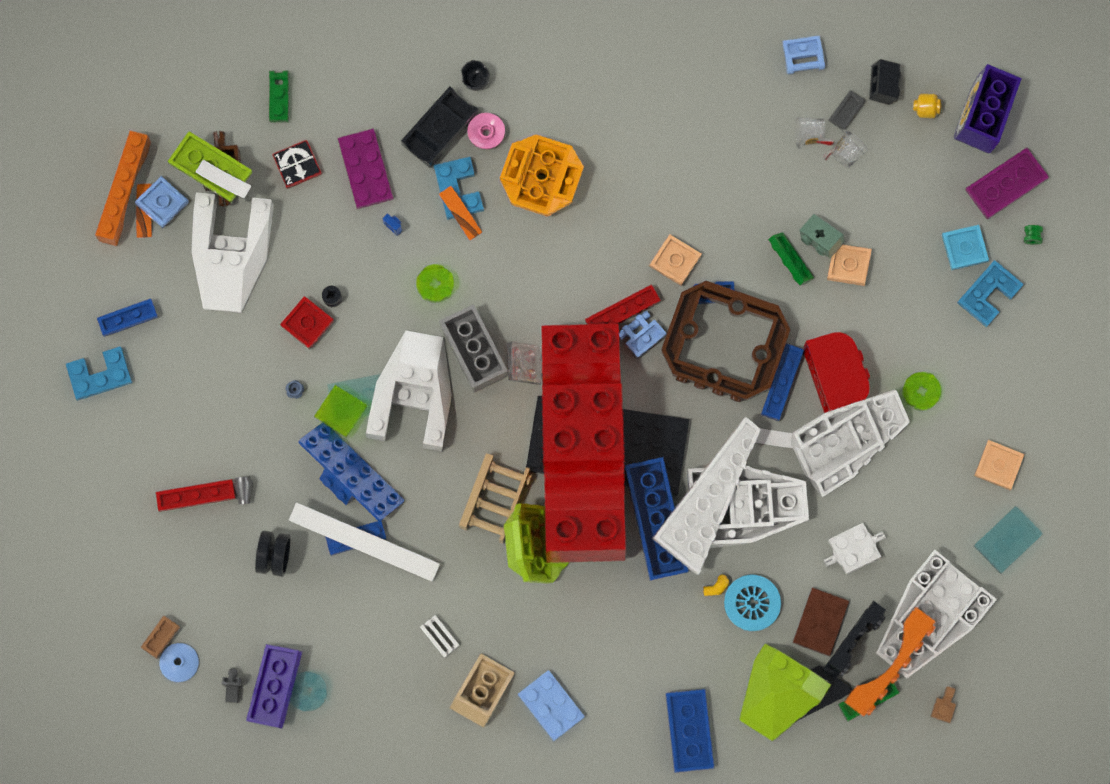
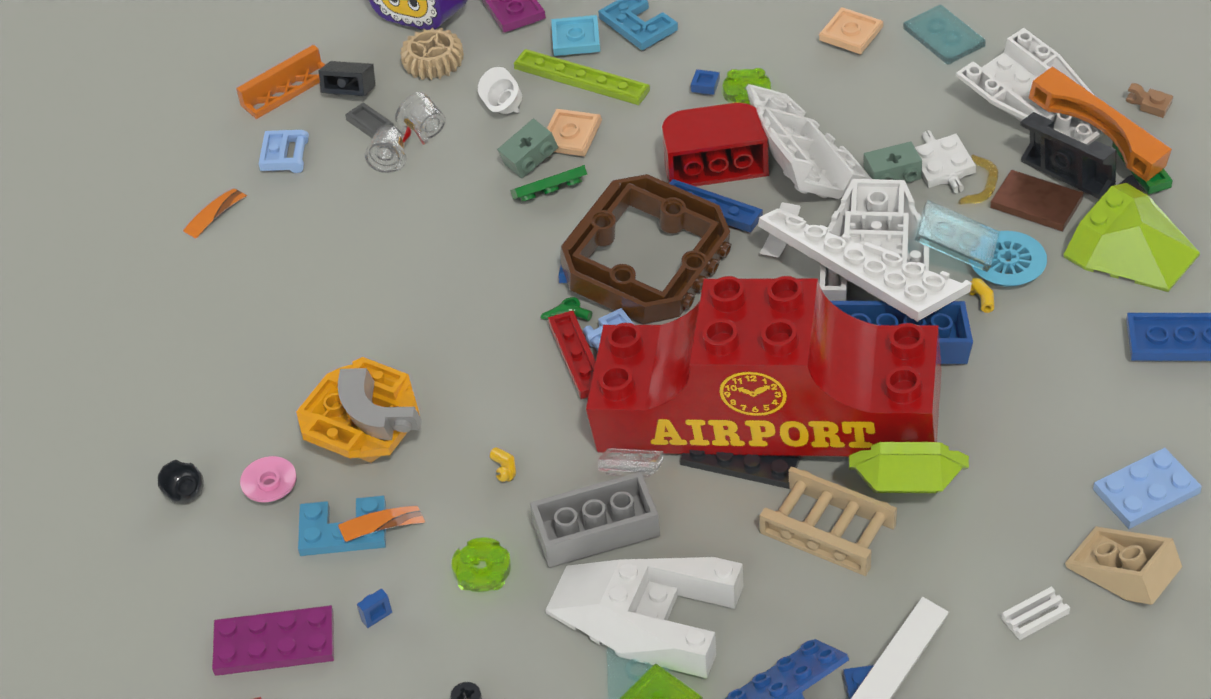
camera: 75 degrees left, 30 degrees down
black piece [401,86,479,168] -> none
light nougat plate [649,234,702,286] -> none
yellow head [913,93,941,118] -> none
none -> orange sticker [183,189,247,238]
none -> orange fence [236,45,325,119]
none -> light grey arch [338,368,422,440]
none -> tan gear [400,27,464,81]
none -> white piece [478,67,522,114]
none -> yellow arm [490,447,516,482]
none -> lime tile [514,49,650,105]
none -> green animal [540,297,593,321]
none -> blue plate [691,69,720,95]
none -> sand green brick [863,141,922,183]
none -> clear light blue tile [914,200,1000,272]
none -> clear yellow animal [958,155,999,204]

